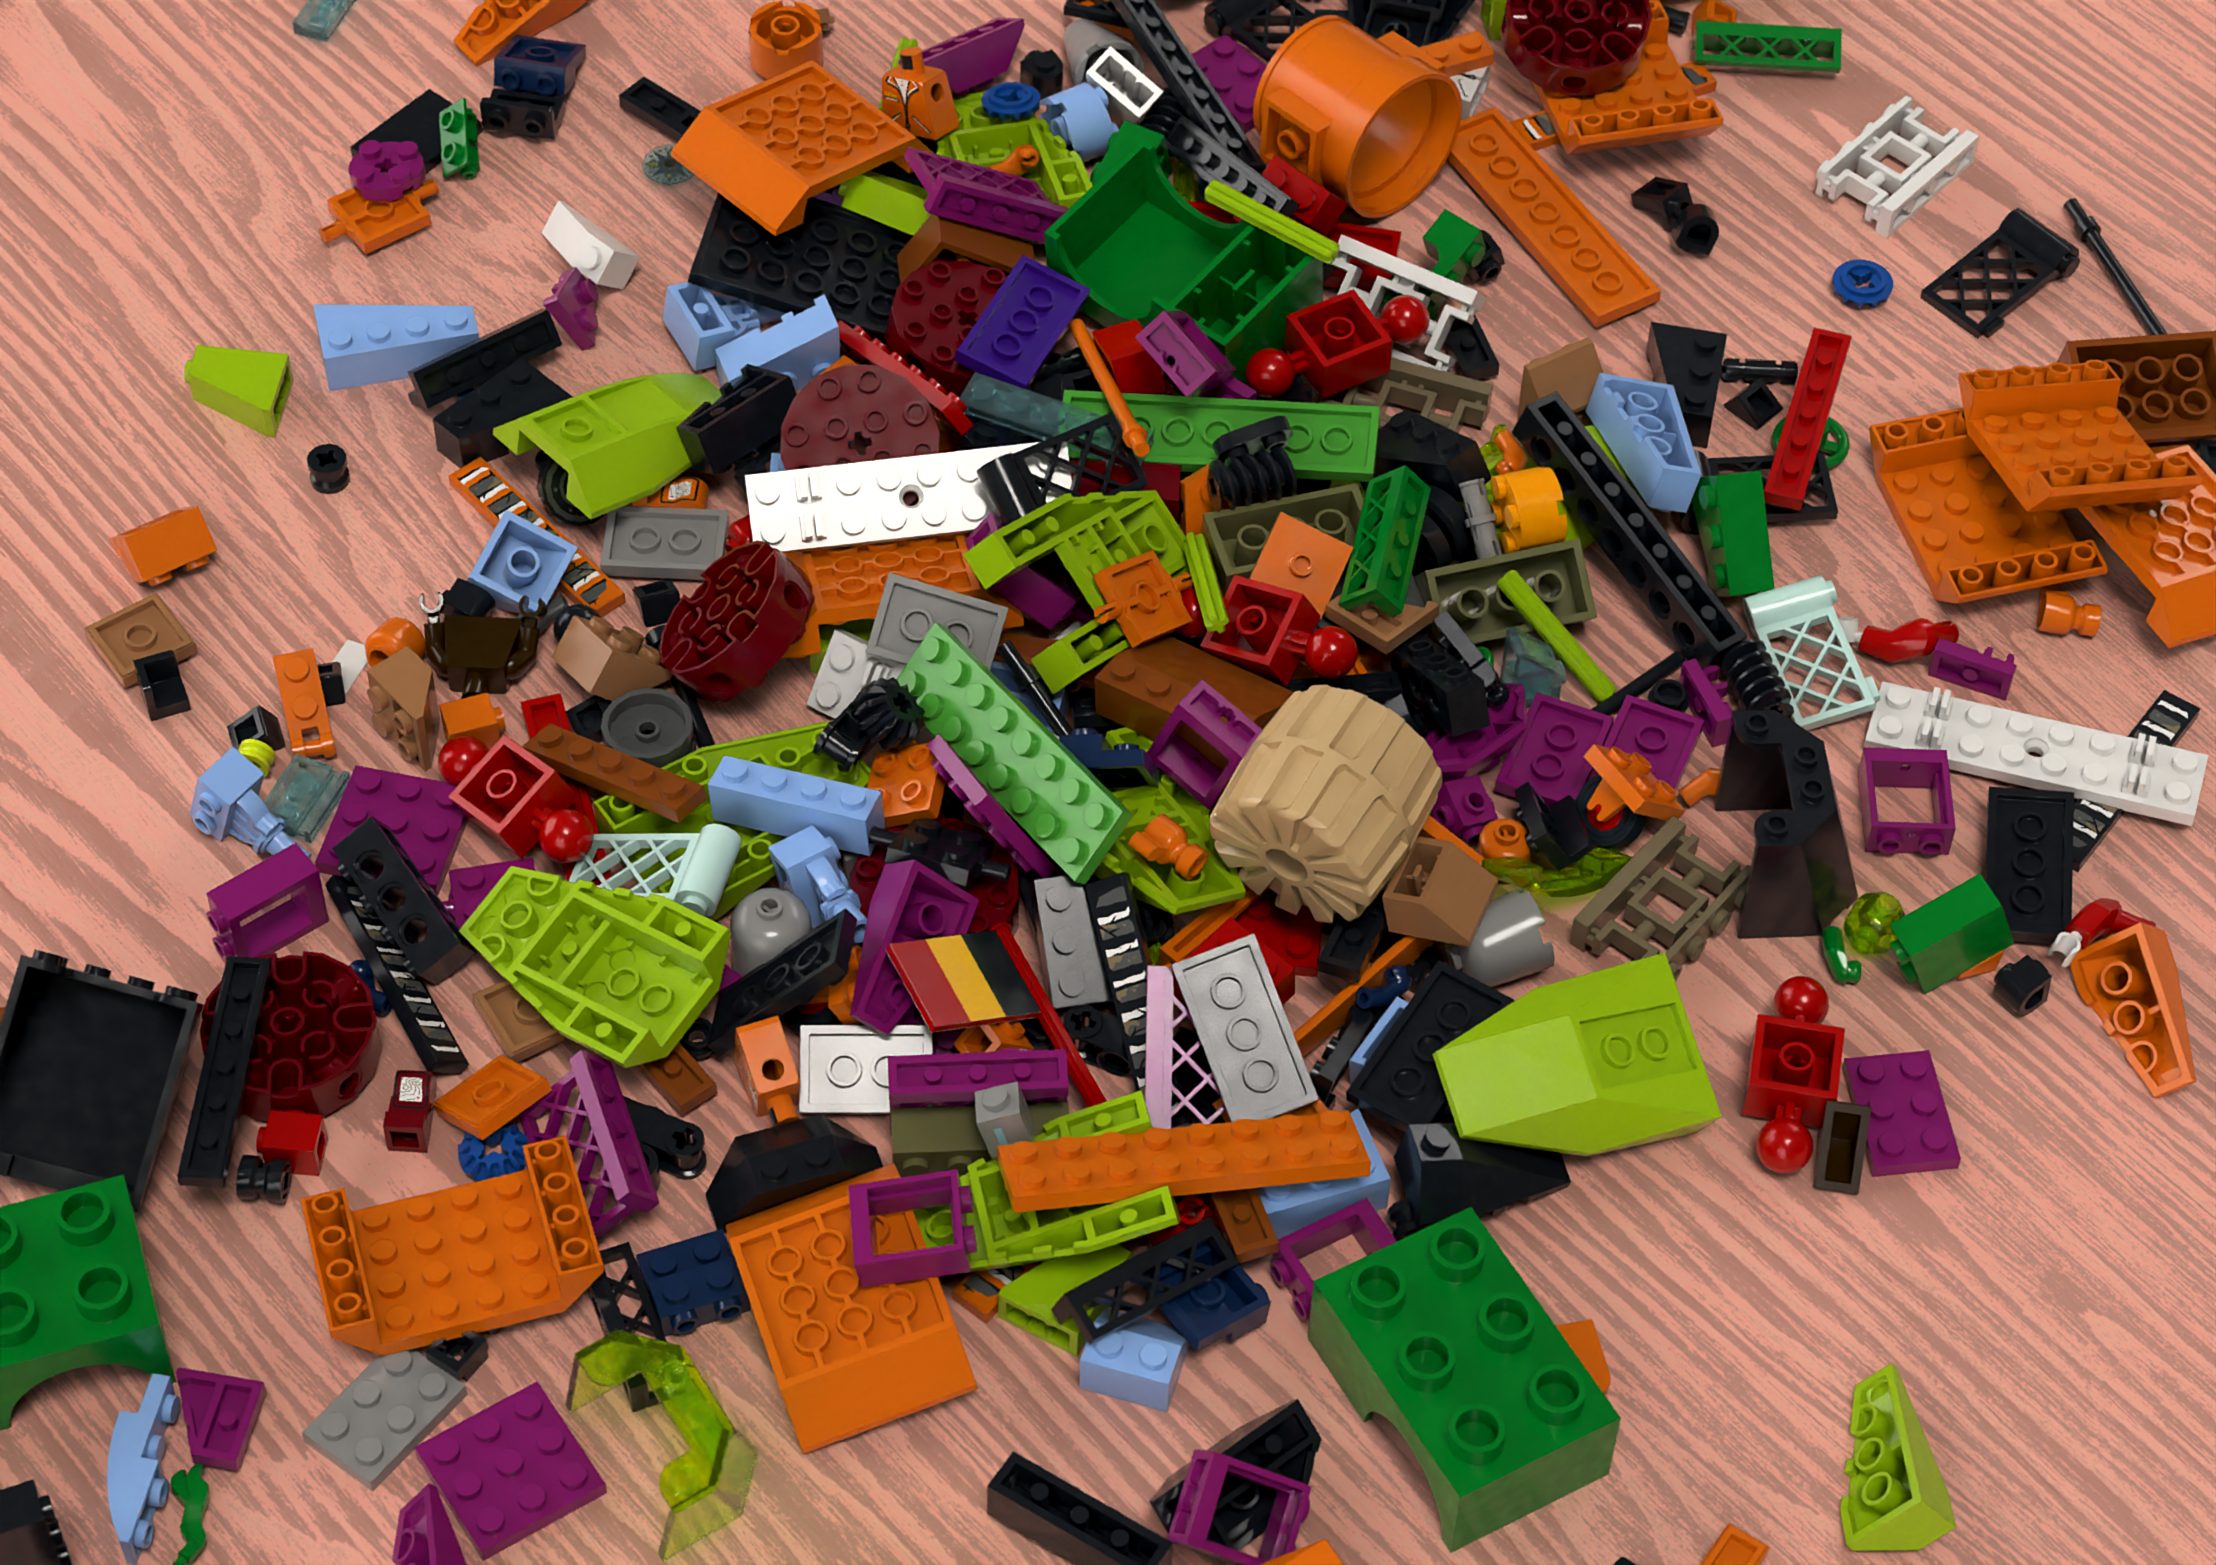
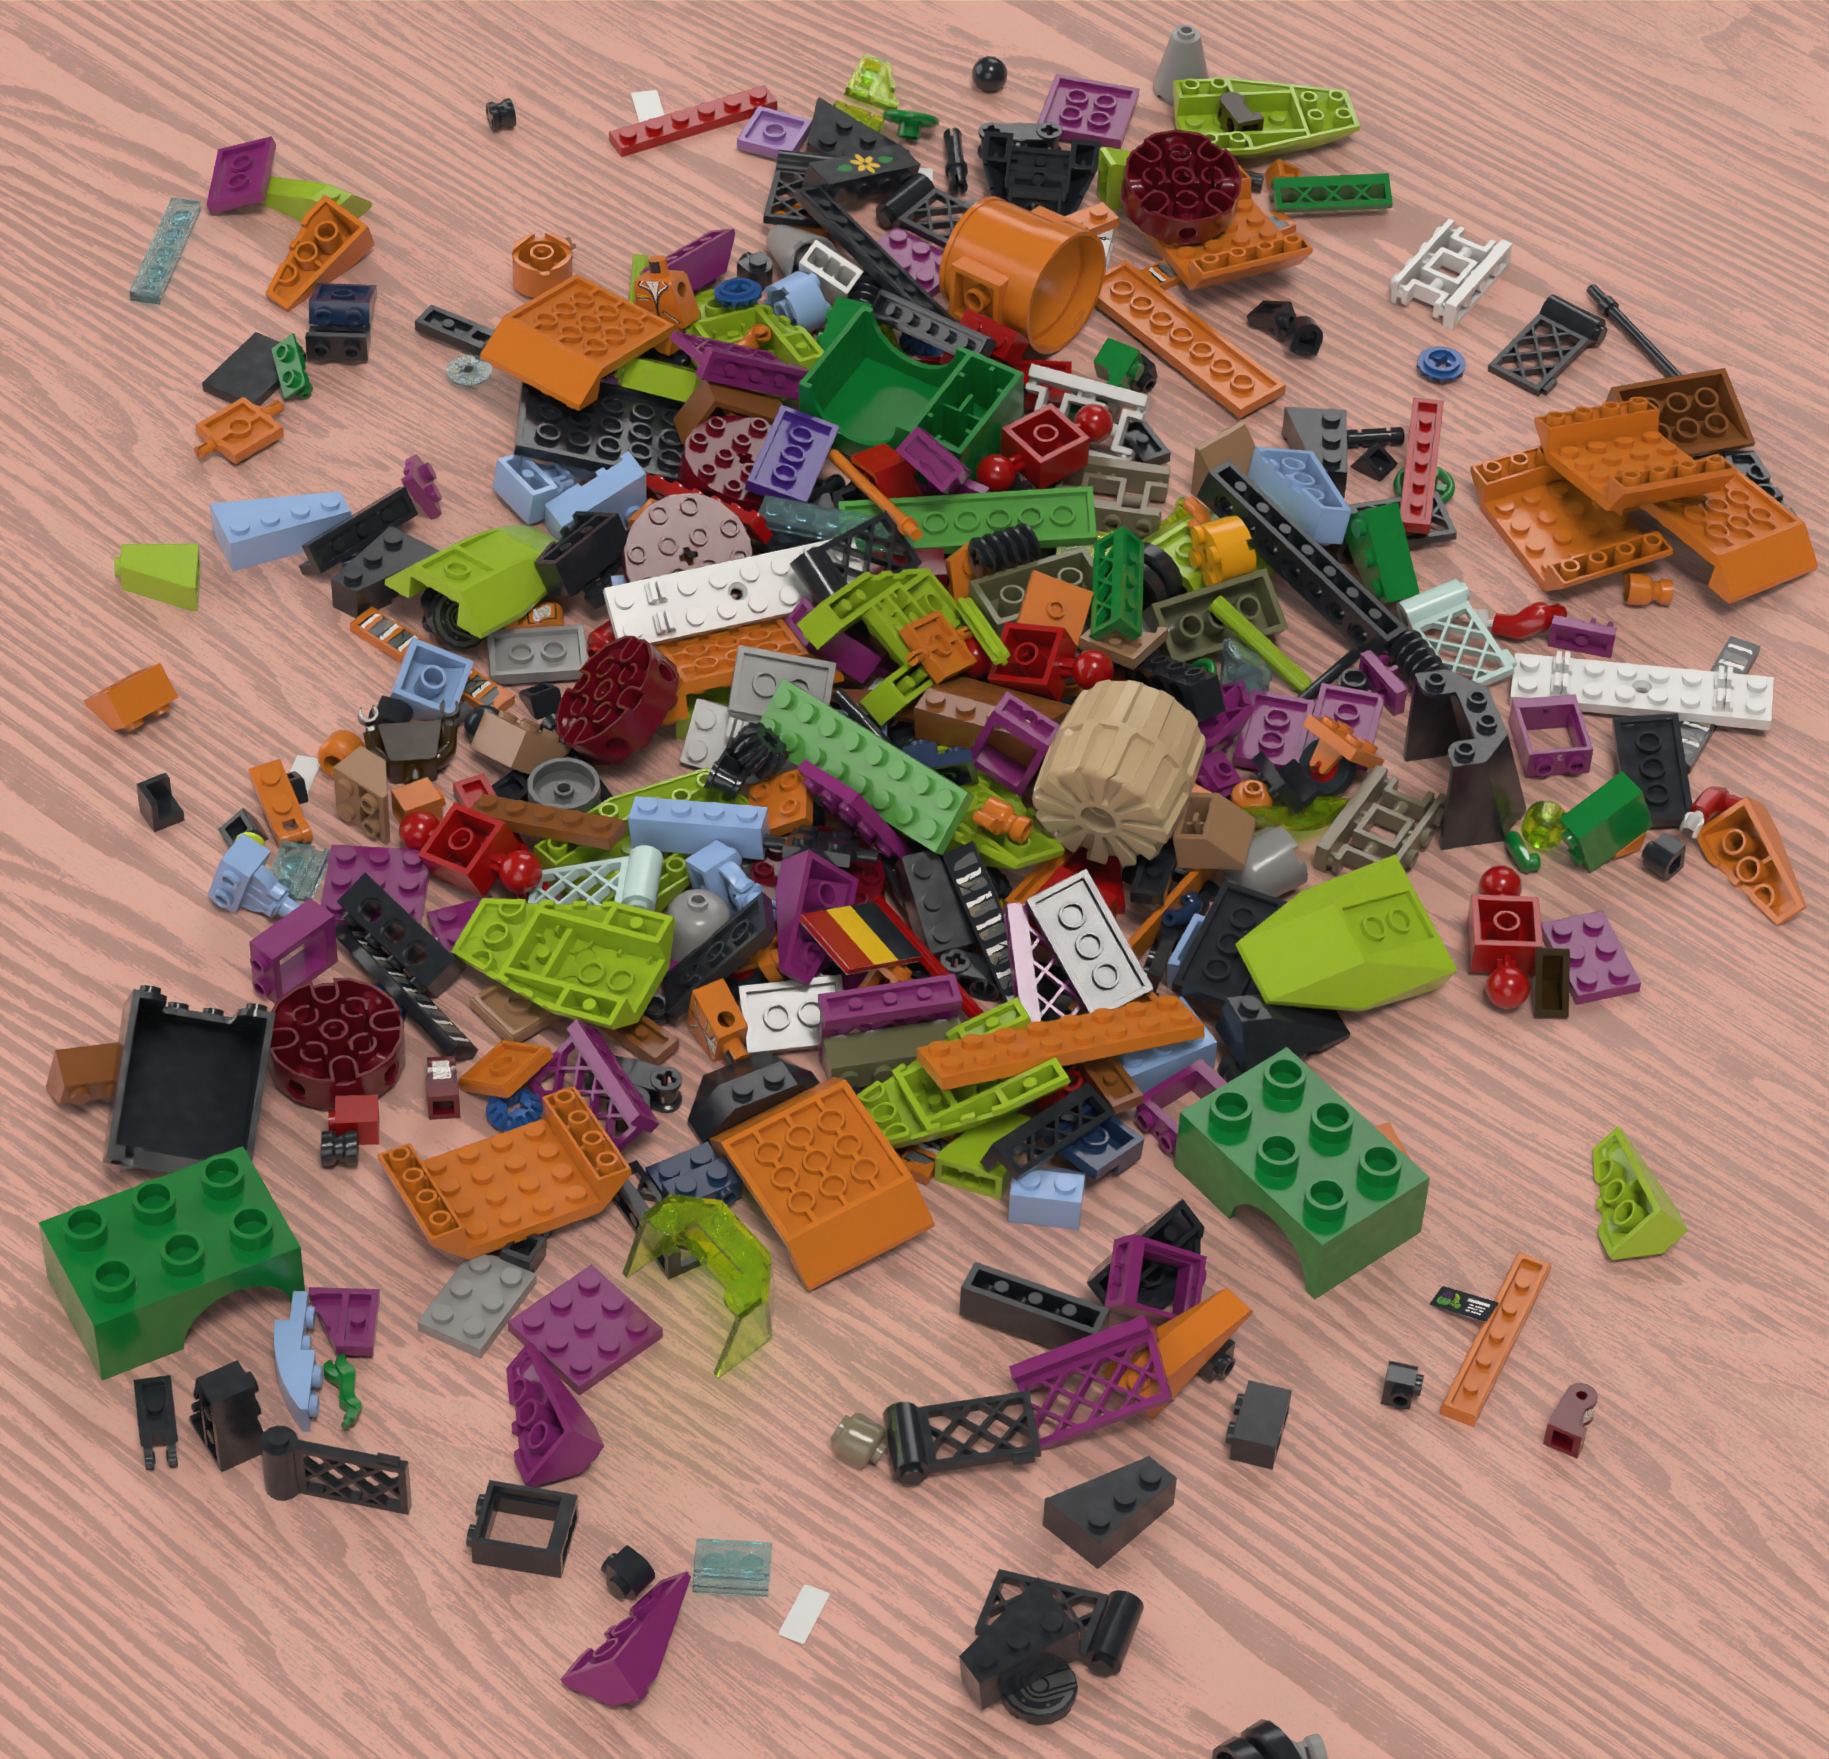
camera: 10 degrees left, 5 degrees down
medium nougat plate [84,593,198,688] -> none
black tile [177,956,273,1188] -> none
black wheel [307,444,350,494] -> none
magenta plate [349,140,426,201] -> none
white slope [542,200,640,289] -> none
magenta window [848,1169,978,1288] -> none
light grey brick [975,1081,1035,1160] -> none
lime axle [1205,180,1340,264] -> none
black plate [1212,416,1293,463] -> none
black wedge [1360,409,1491,502] -> none
black hinge [1433,611,1510,708] -> none
light grey pin [1459,478,1503,560] -> none
orange arm [1678,768,1721,807] -> none

